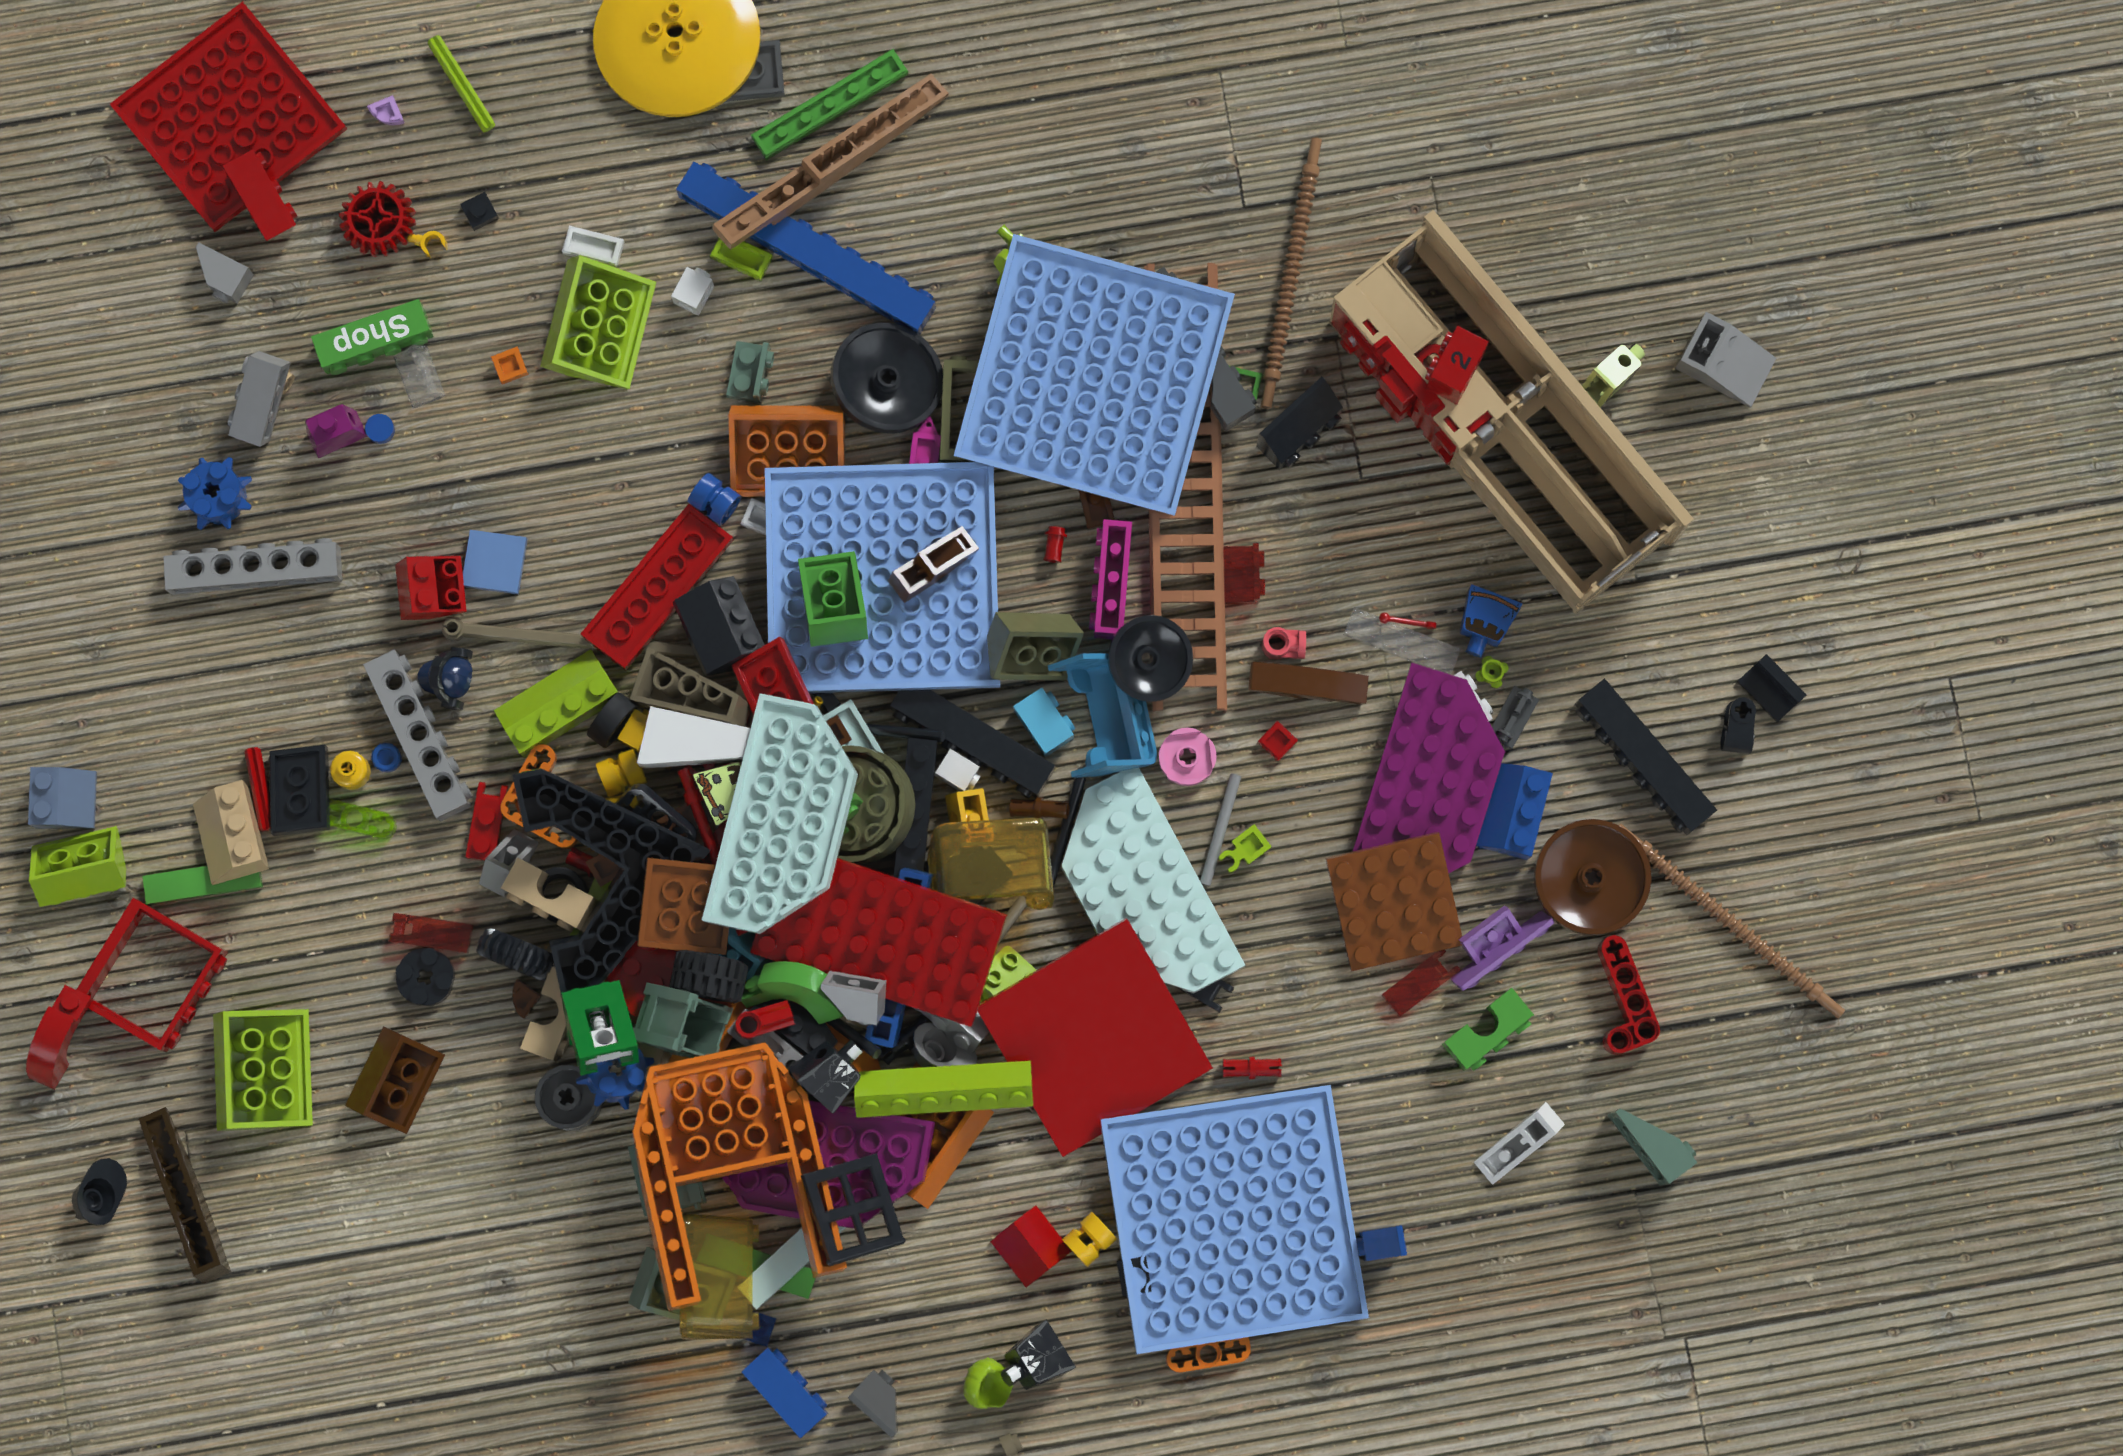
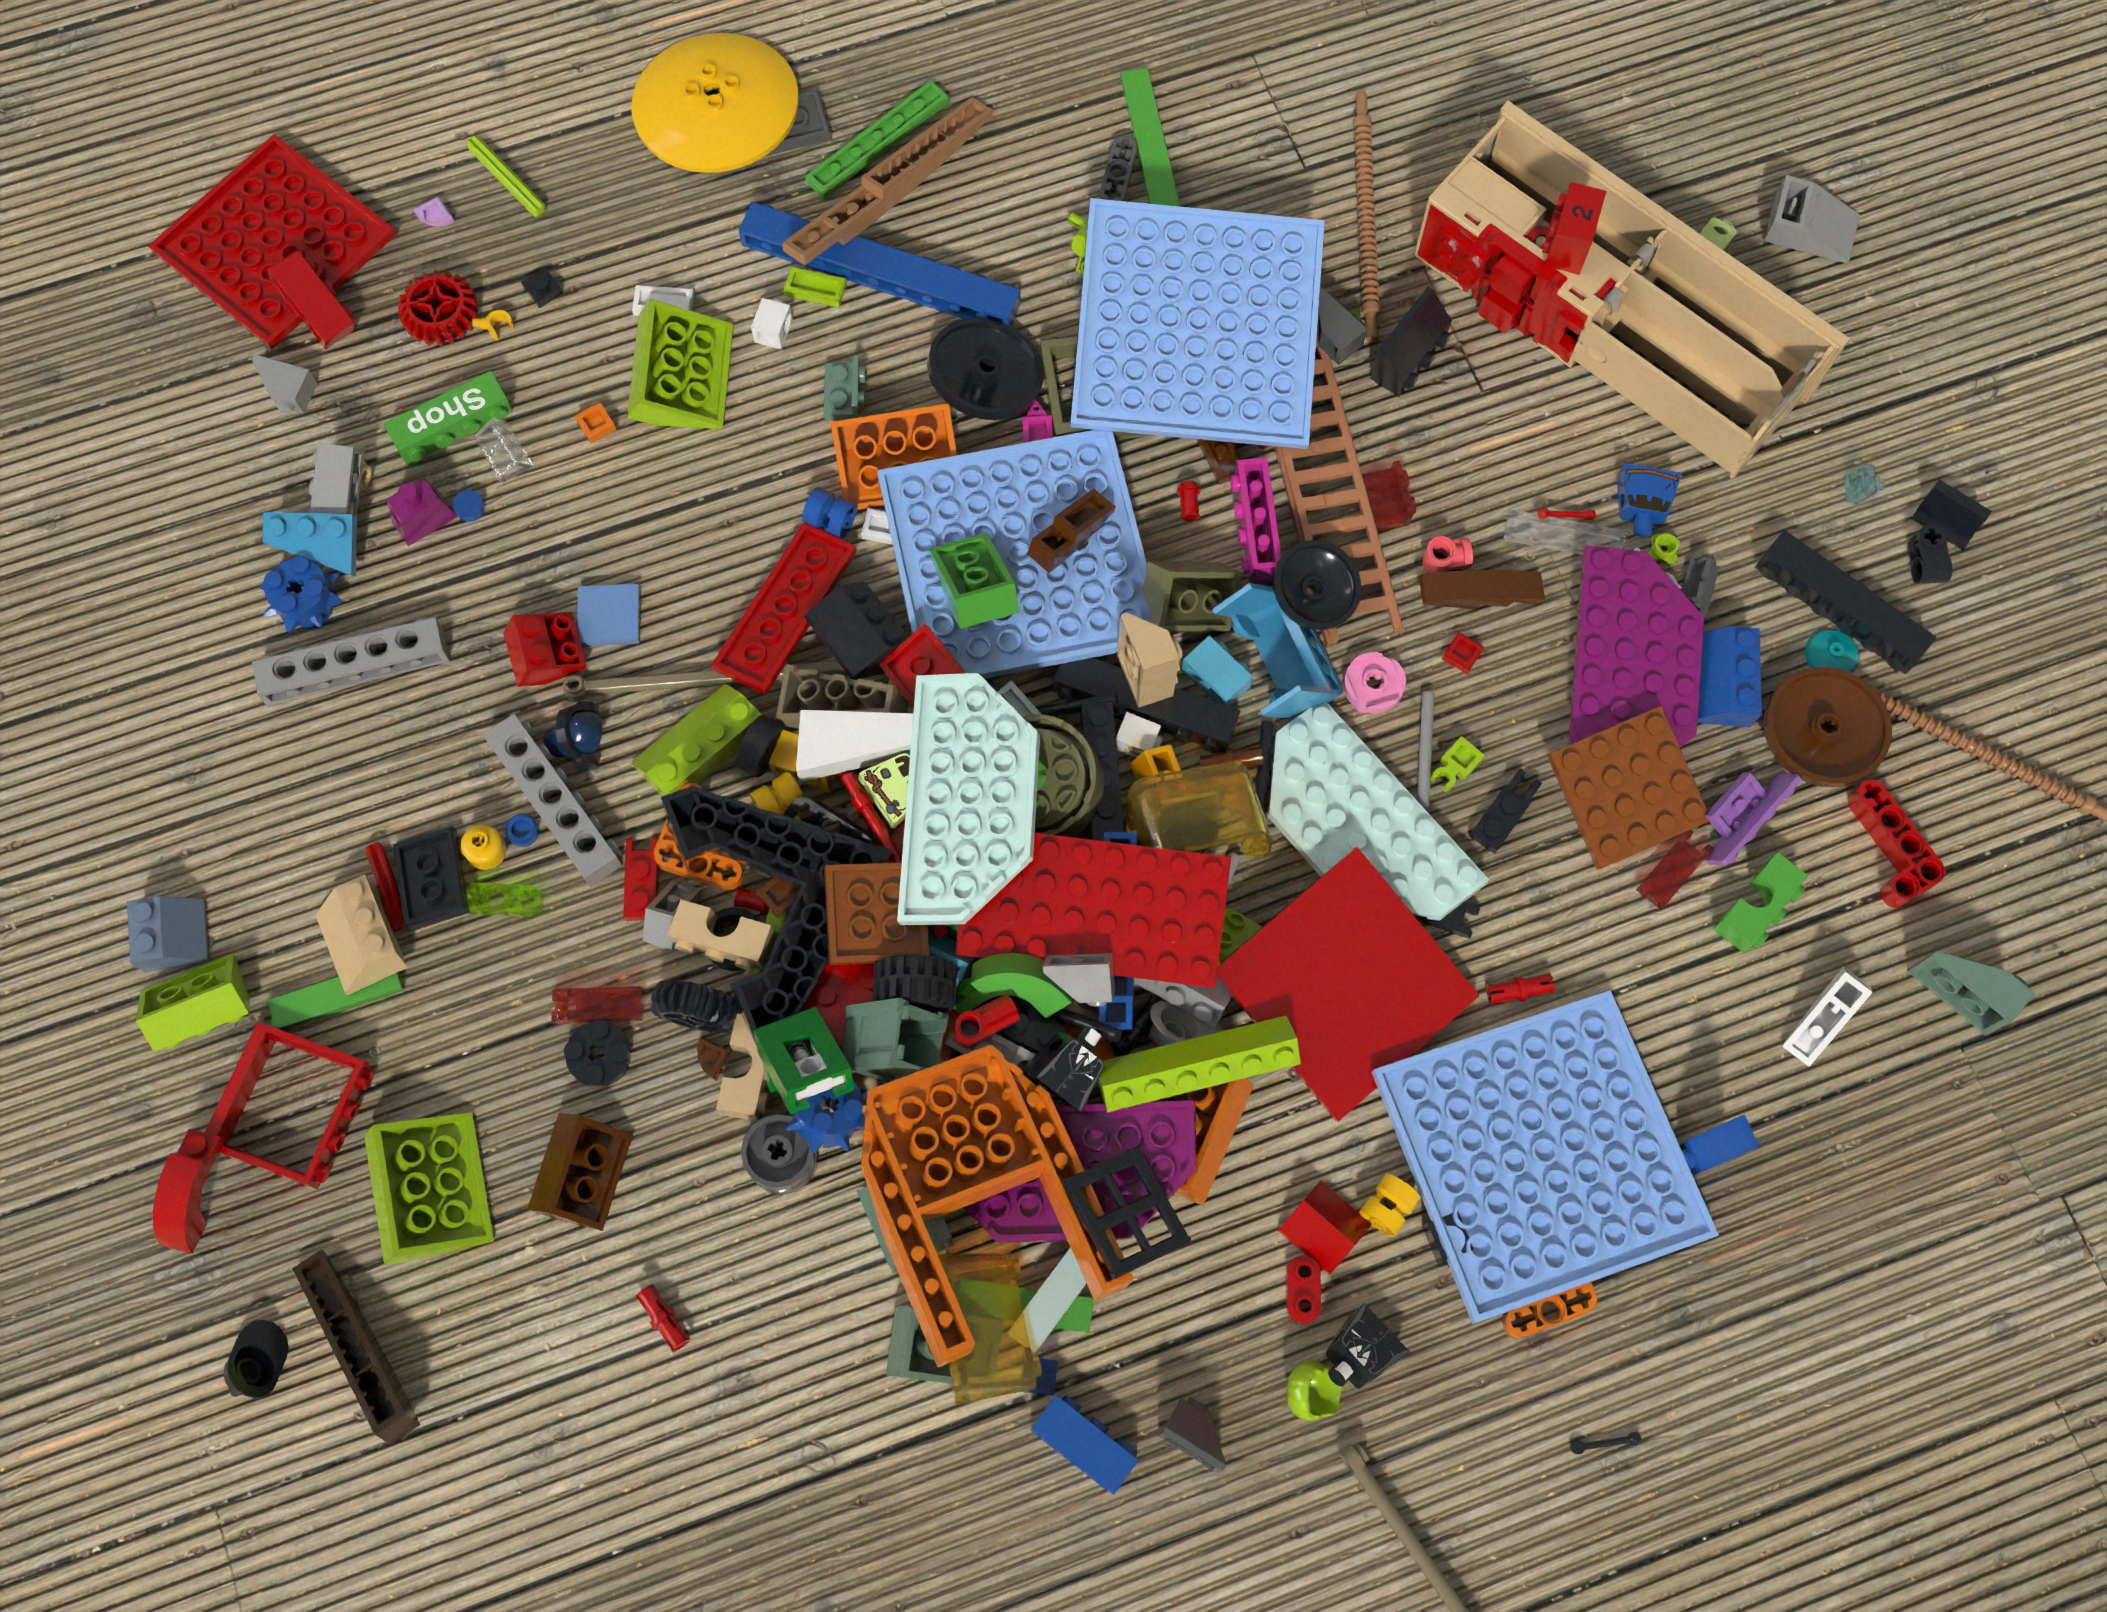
camera: 10 degrees left, 10 degrees down
none -> dark azure wing [262,512,357,576]
none -> red pin [635,1284,691,1353]
none -> dark grey beam [1099,135,1137,201]
none -> tan slope [1117,613,1182,708]
none -> bright green tile [1120,68,1180,207]
none -> red plate [1286,1255,1321,1325]
none -> black hinge [1469,769,1542,854]
none -> teal piece [1805,629,1860,673]
none -> clear light blue tile [1845,463,1885,505]

